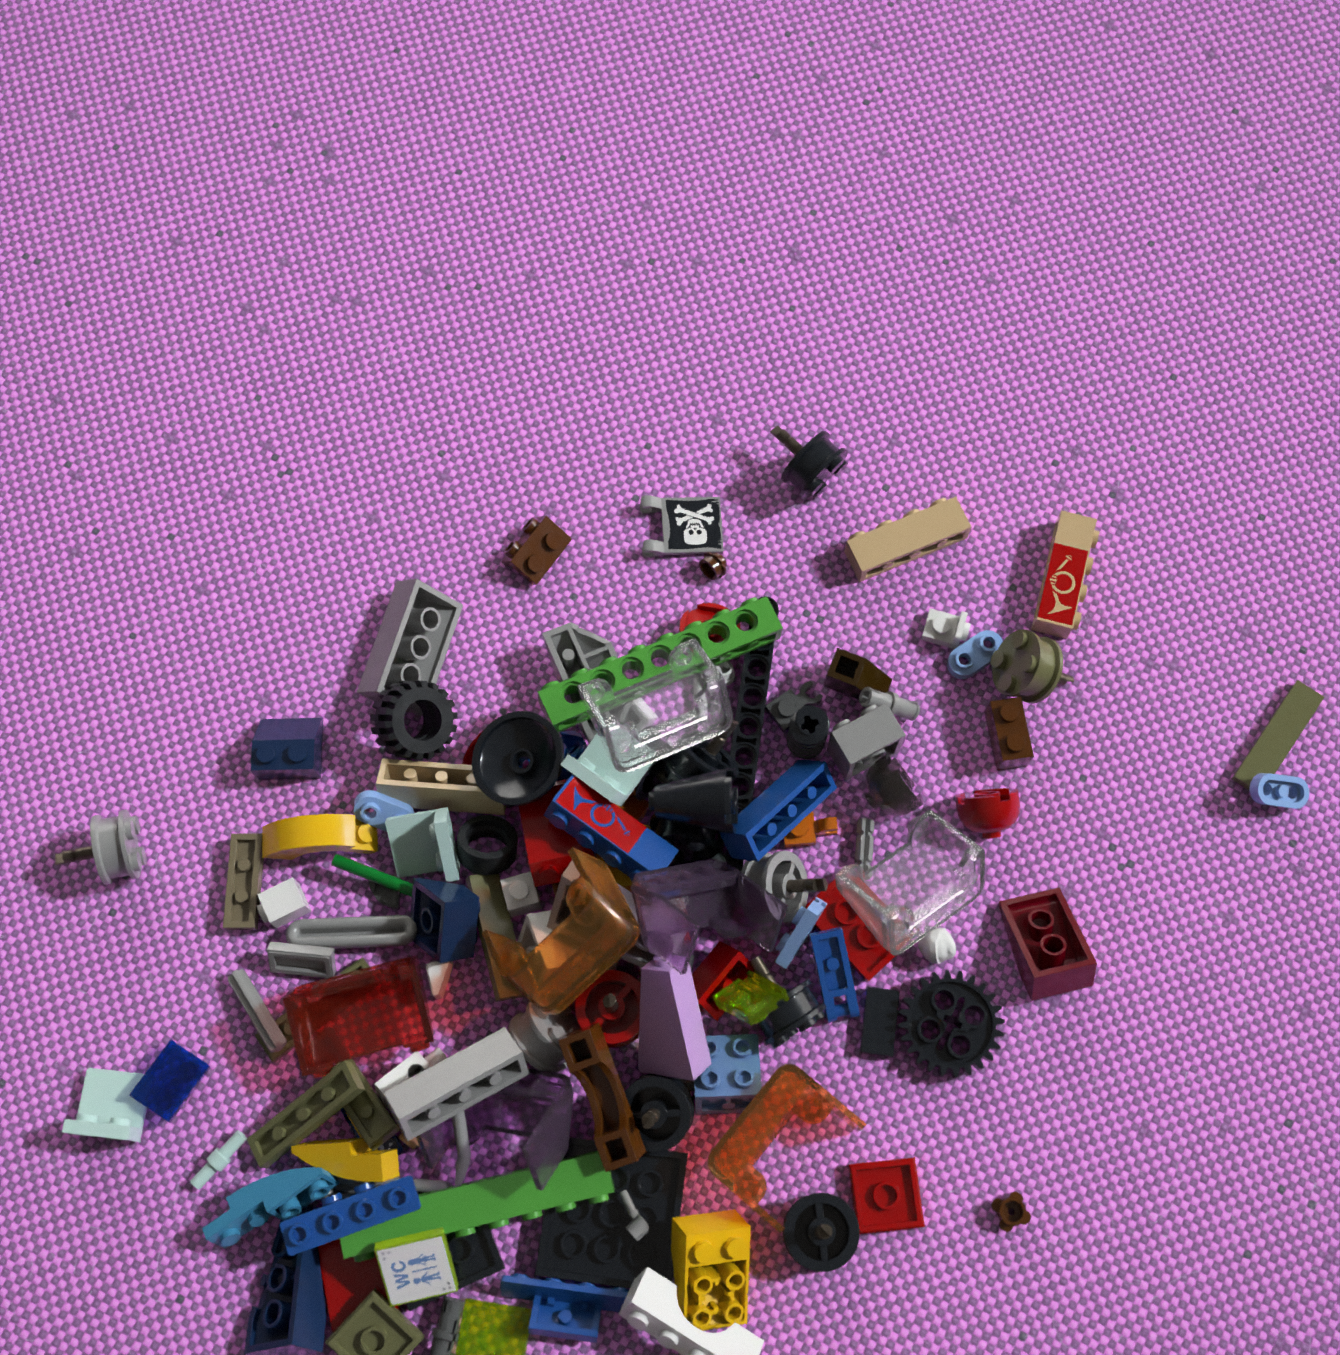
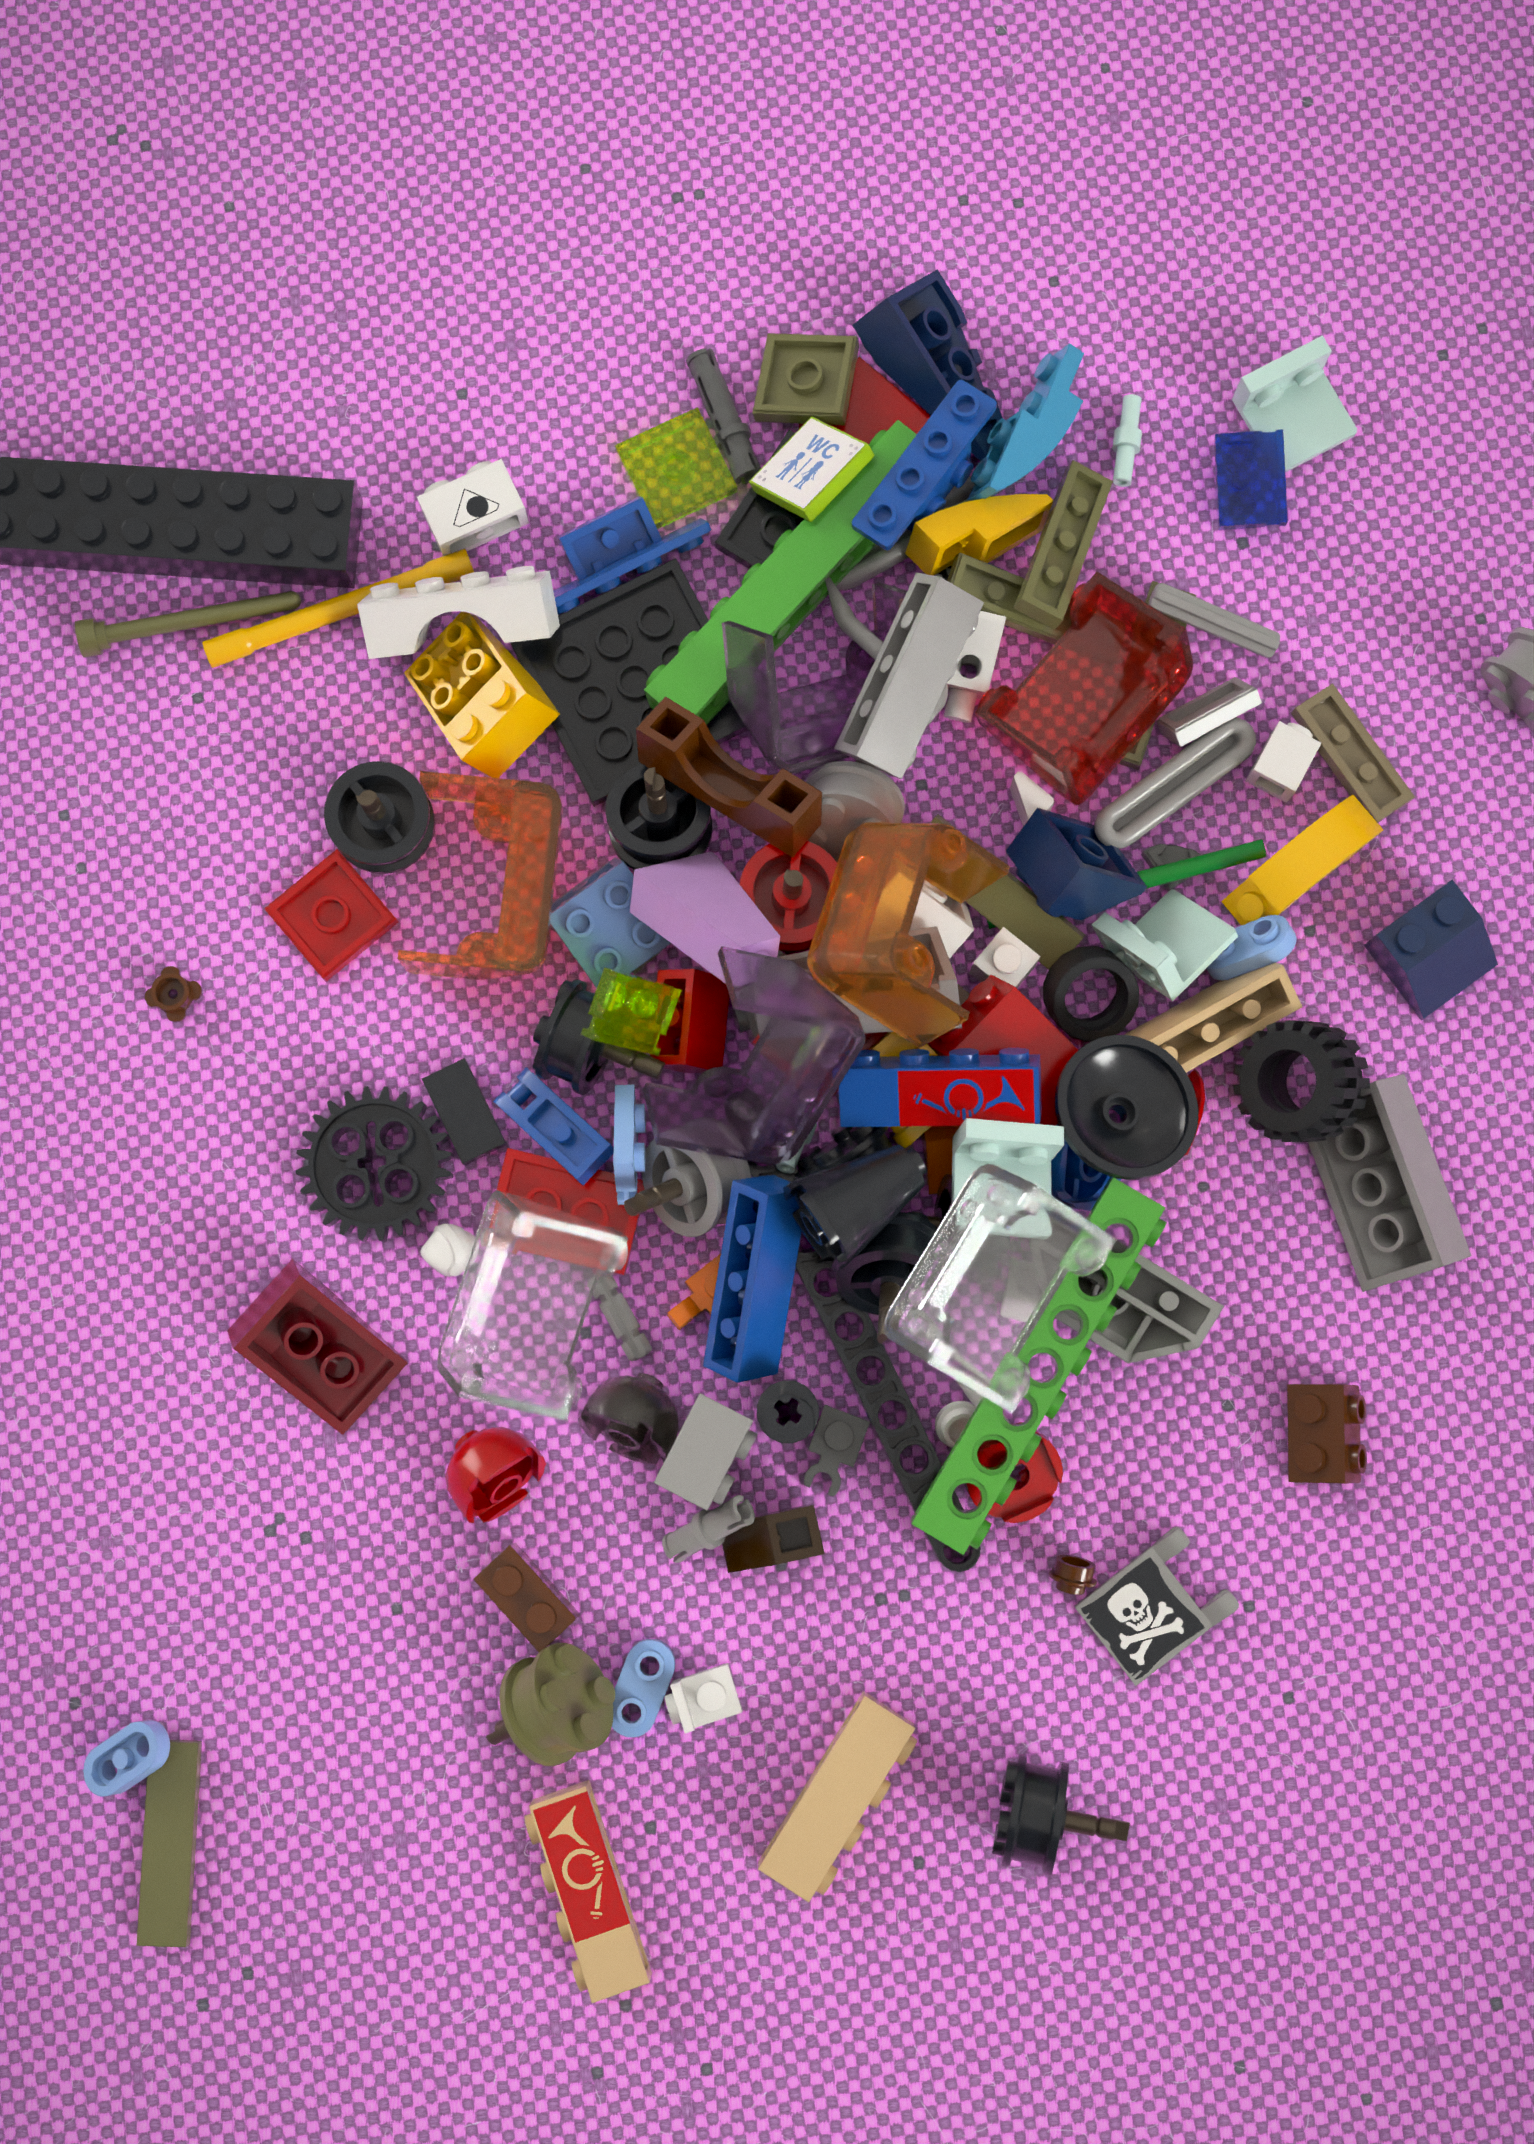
camera: 145 degrees right, 10 degrees up
light grey hand [619,1190,649,1241] -> none

